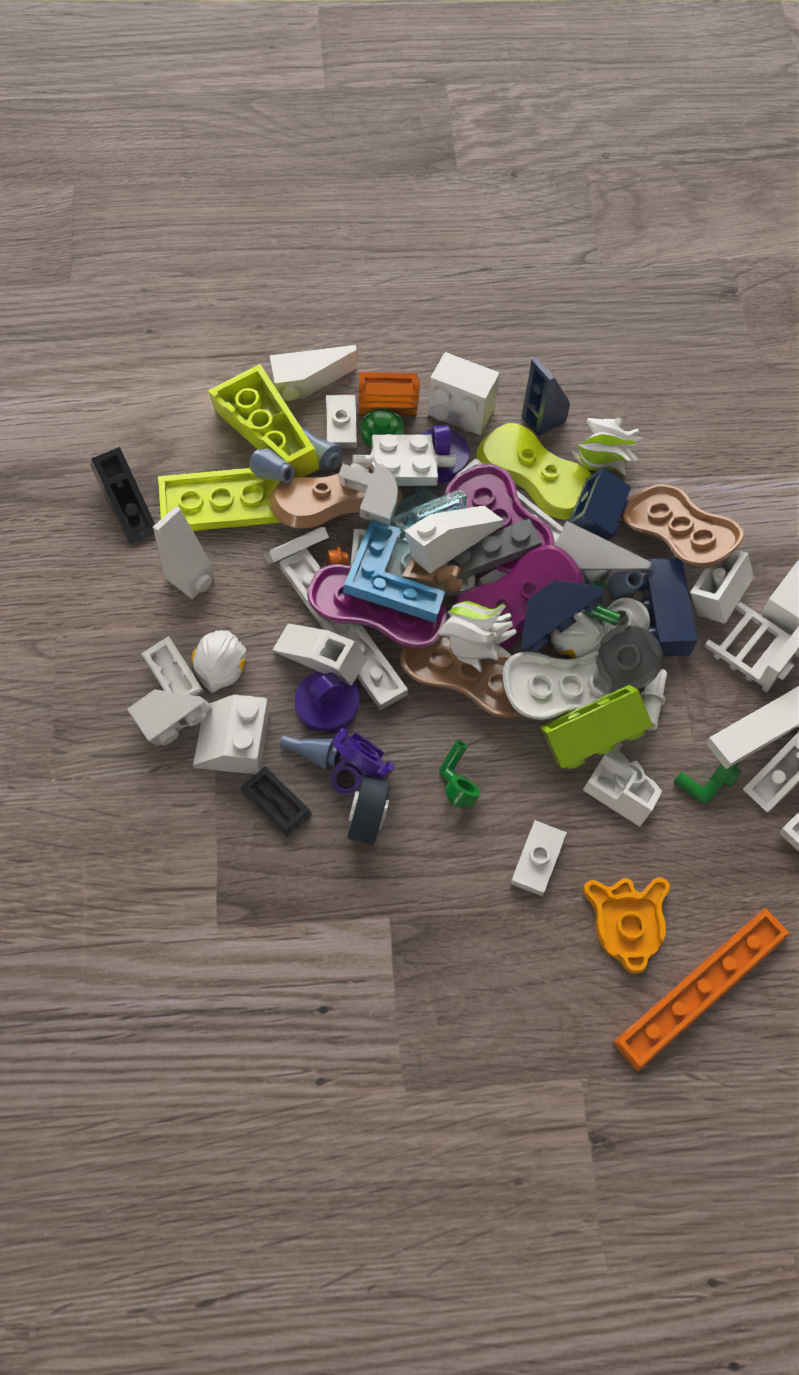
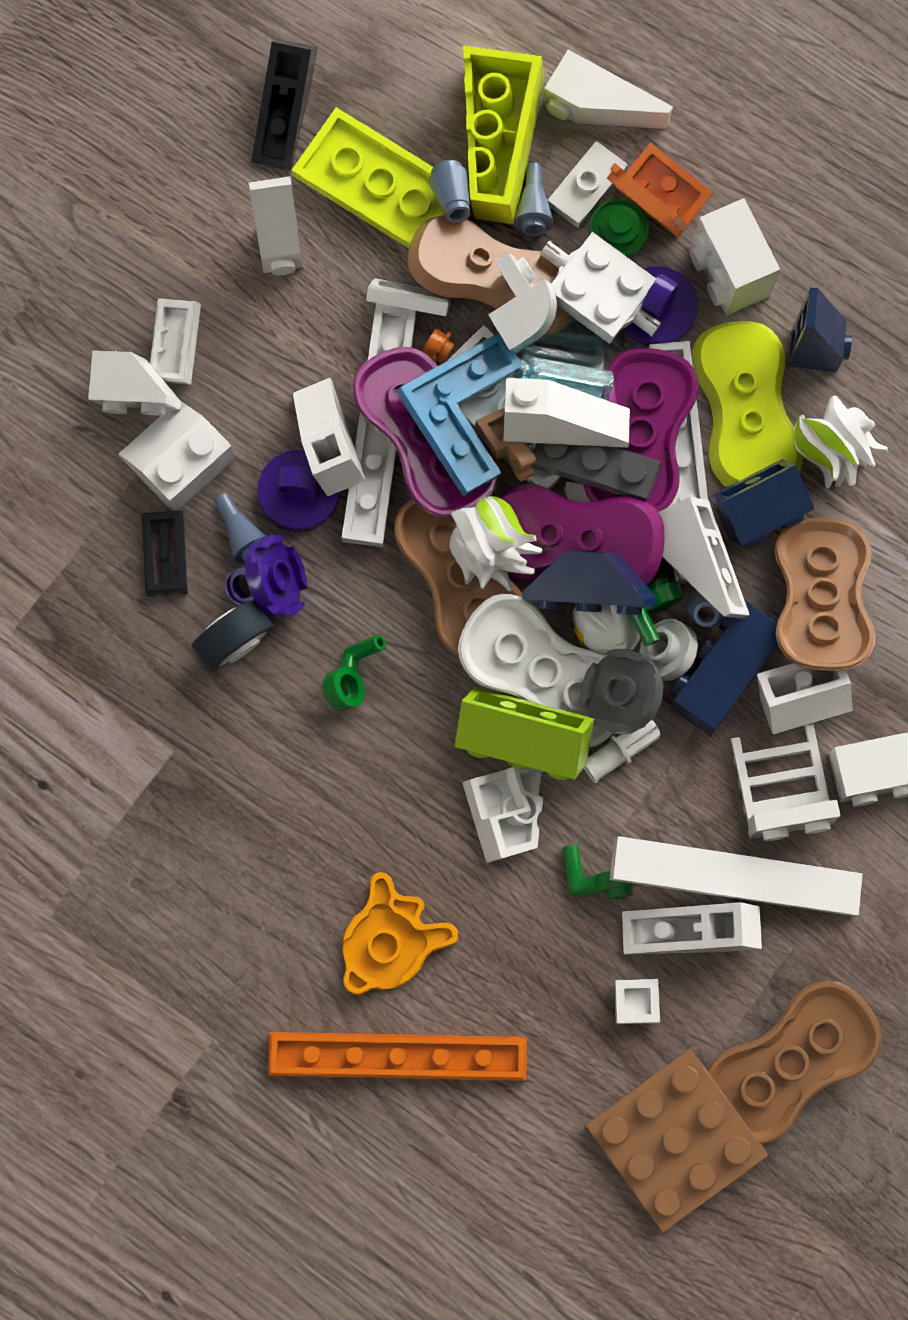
camera: 40 degrees right, 15 degrees up
white hair [191,630,246,693] -> none
white plate [510,820,567,897] -> none

